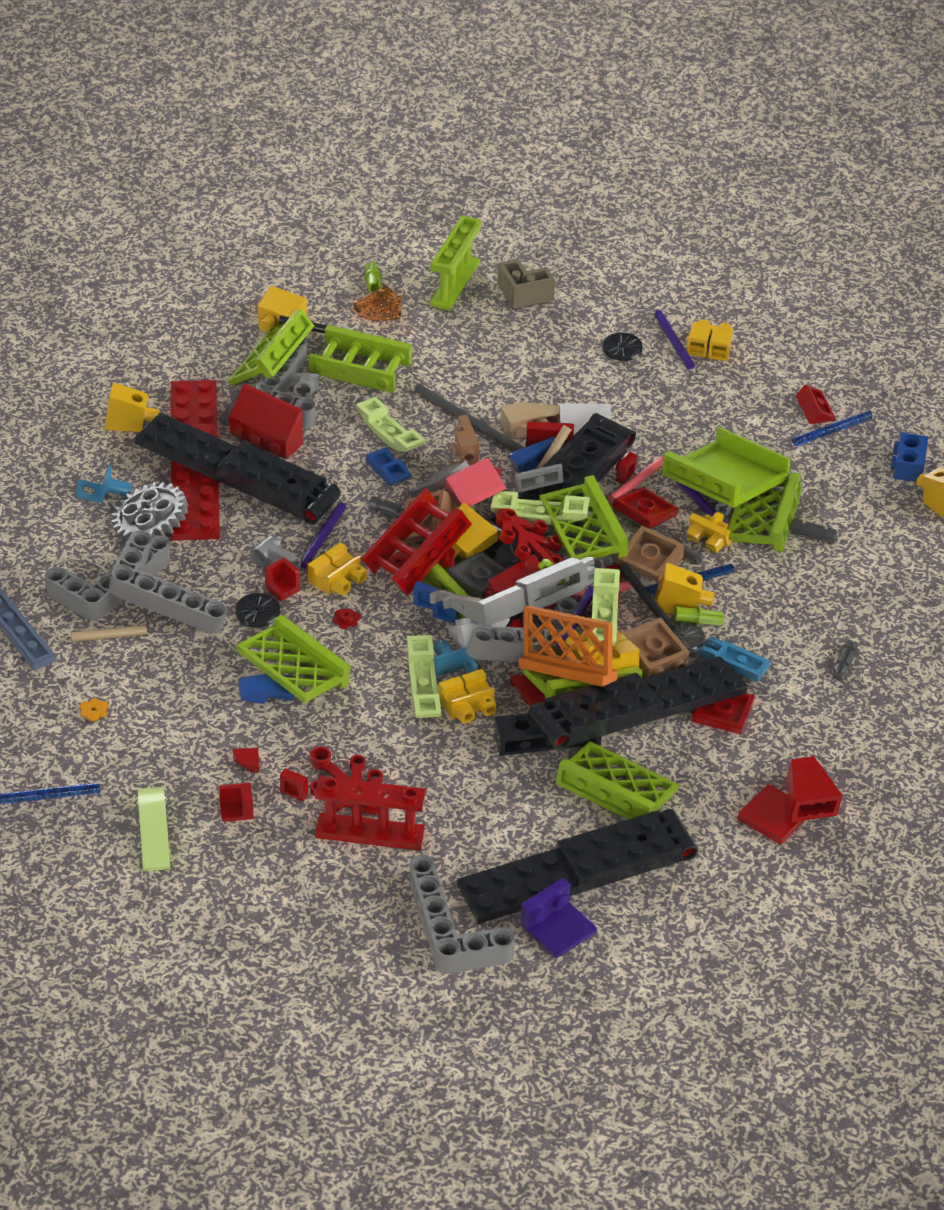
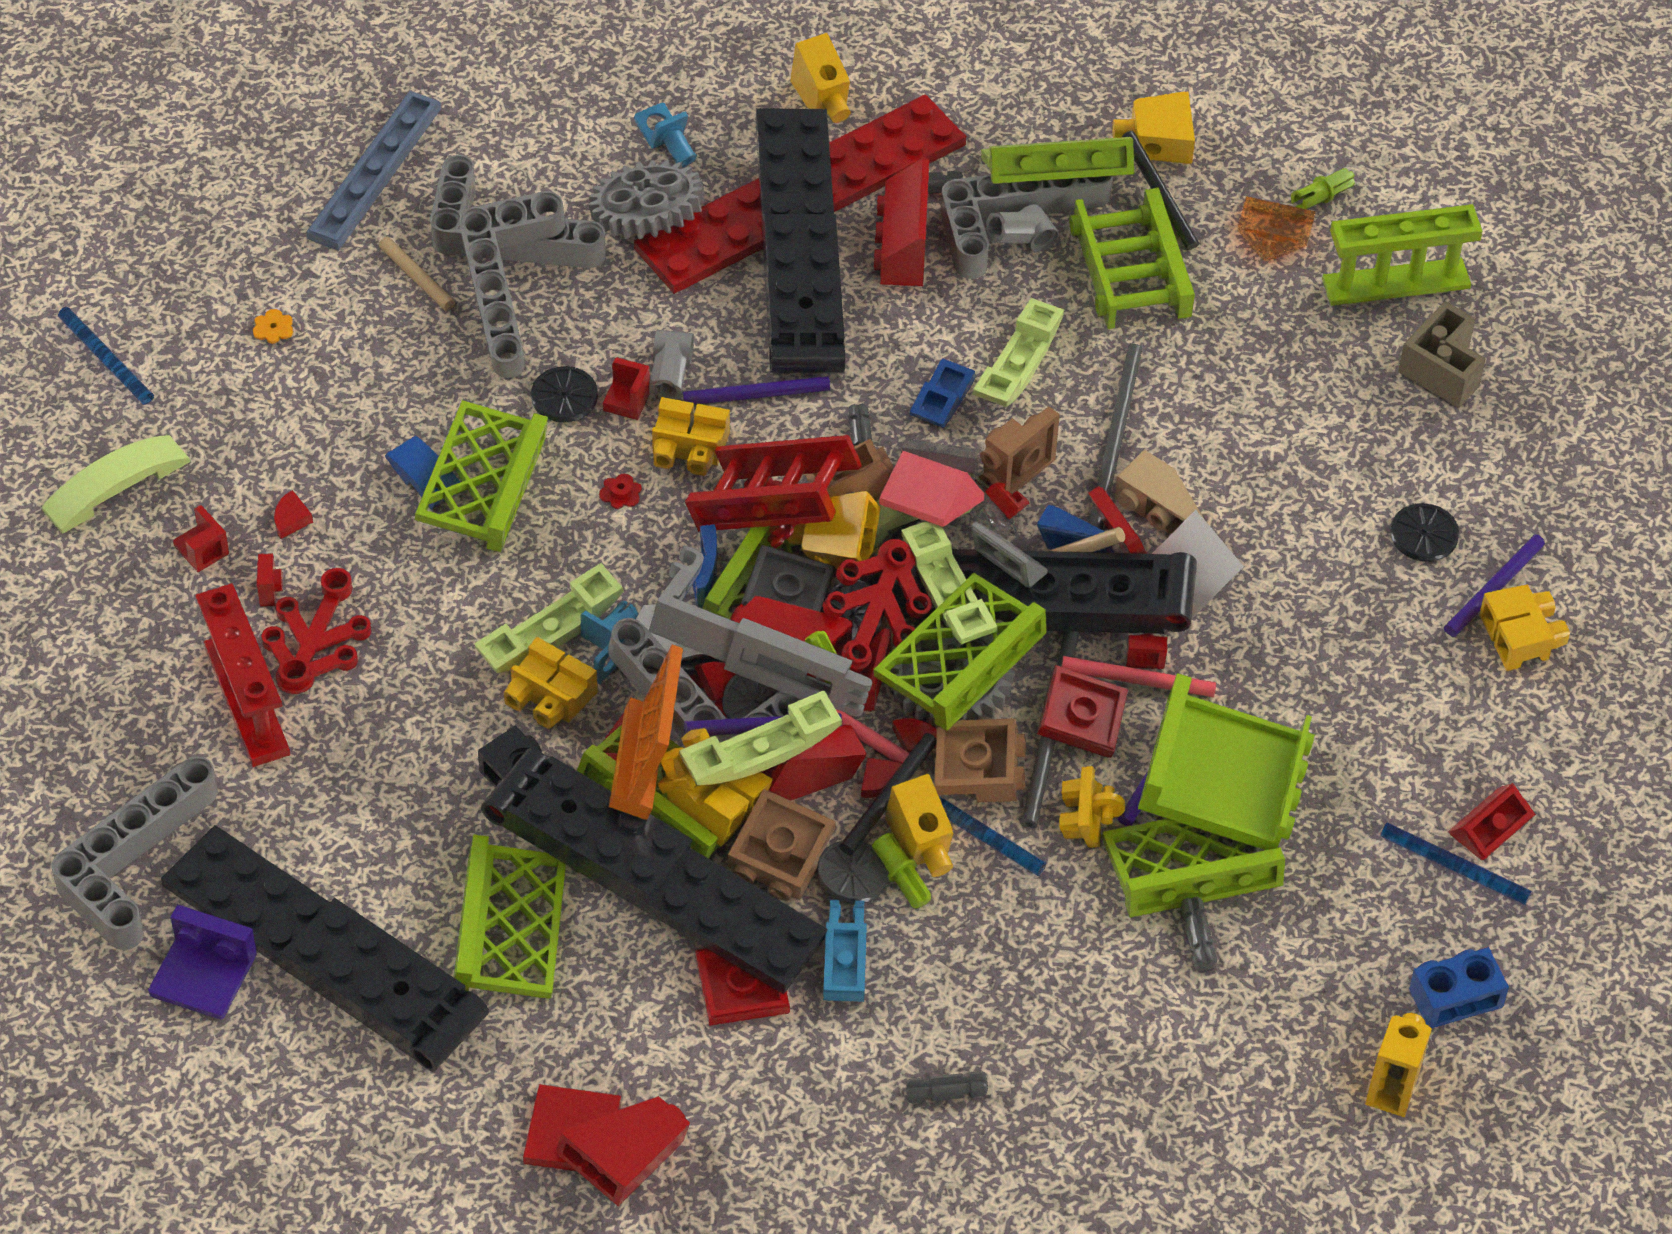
camera: 60 degrees right, 10 degrees up
none -> red tile [861,757,902,798]

